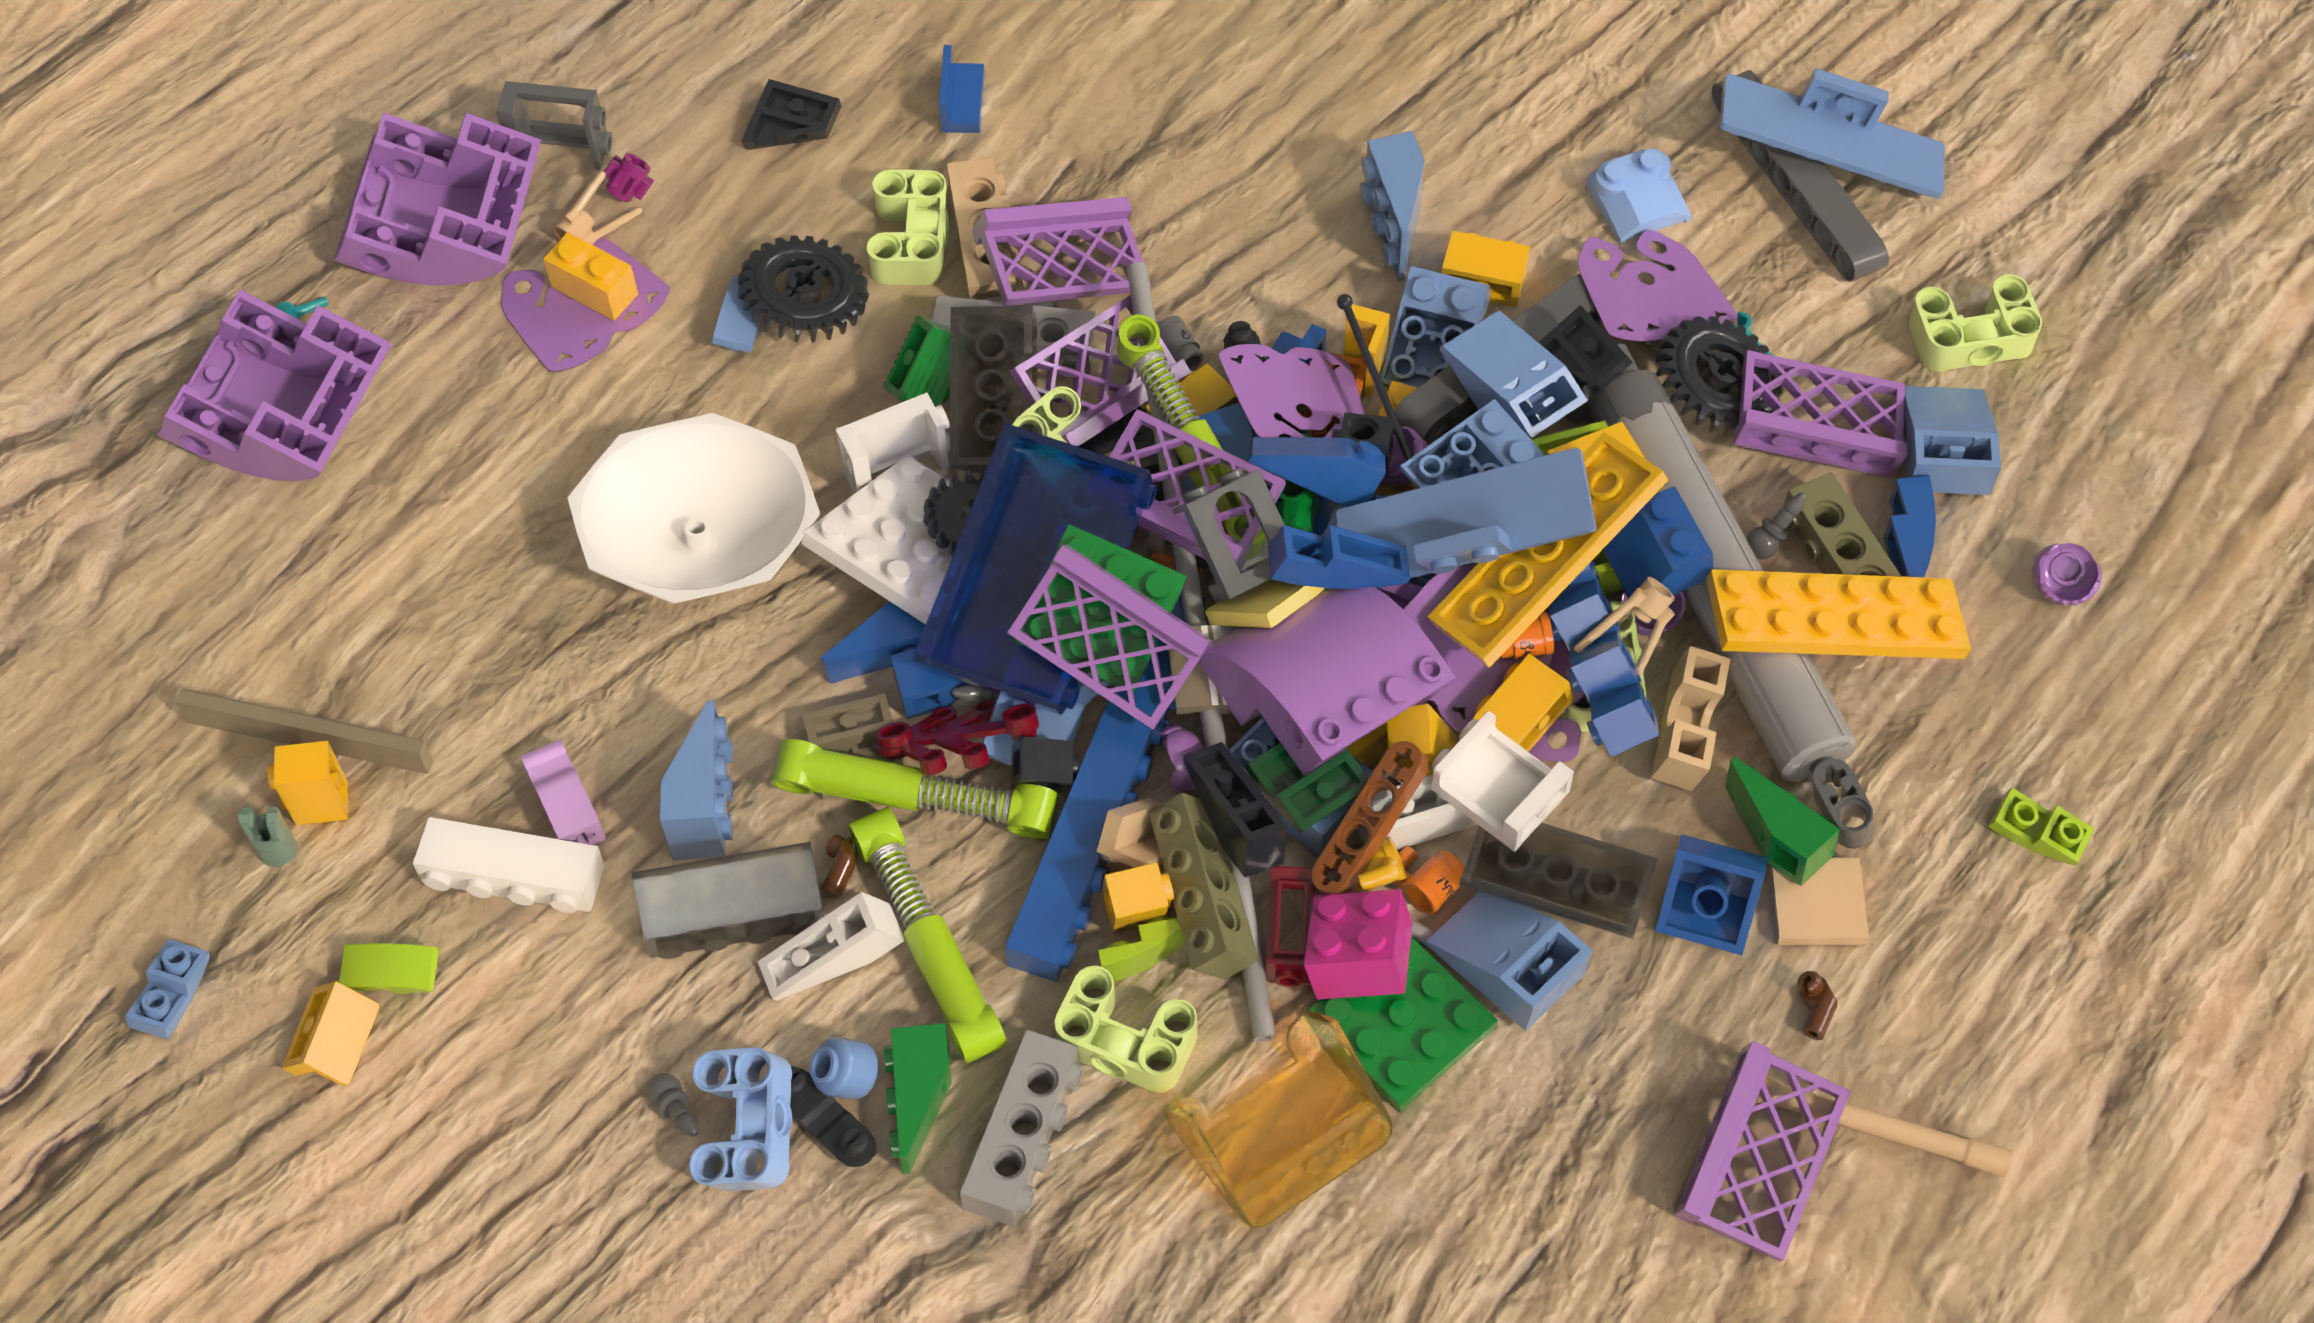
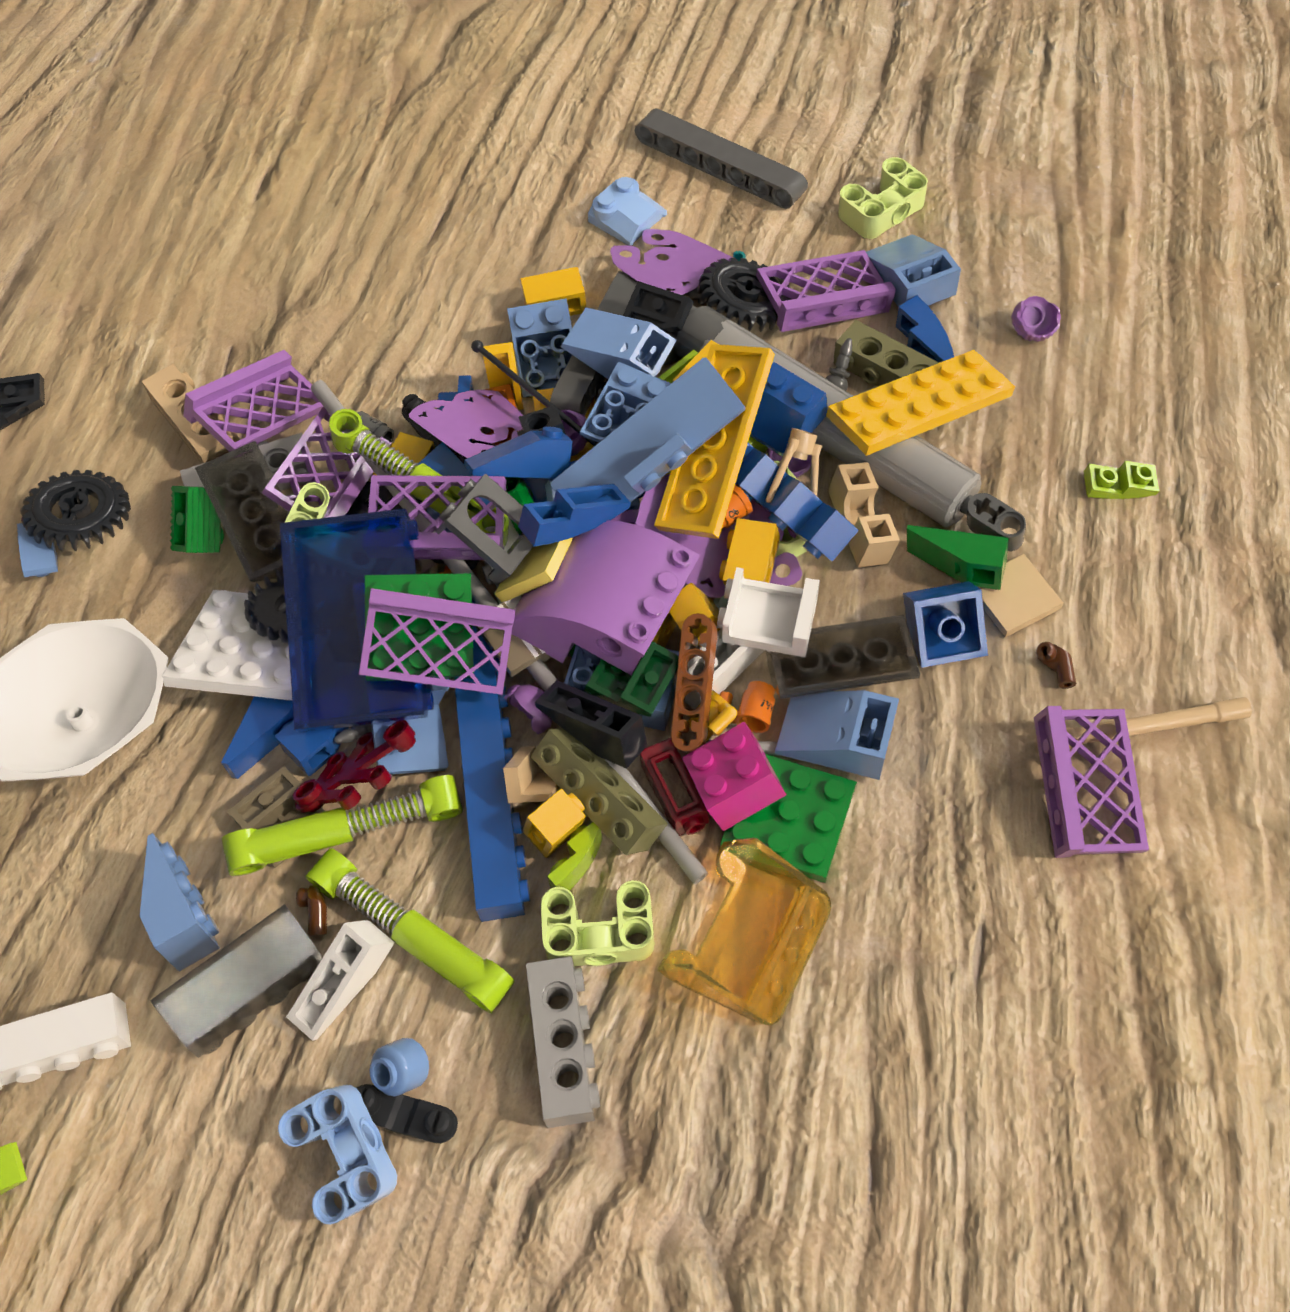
camera: 25 degrees left, 0 degrees up
lavender piece [520,739,606,845] -> none
dark grey bar [646,1073,698,1136] -> none
white panel [836,393,953,494] -> none
yellowish green beam [866,169,949,285] -> none
green slope [884,1023,952,1174] -> none
blue panel [939,45,985,133] -> none
black brick [1011,737,1079,793] -> none
medium blue slope [1360,131,1425,281] -> none
medium blue bracket [1719,68,1945,199] -> none

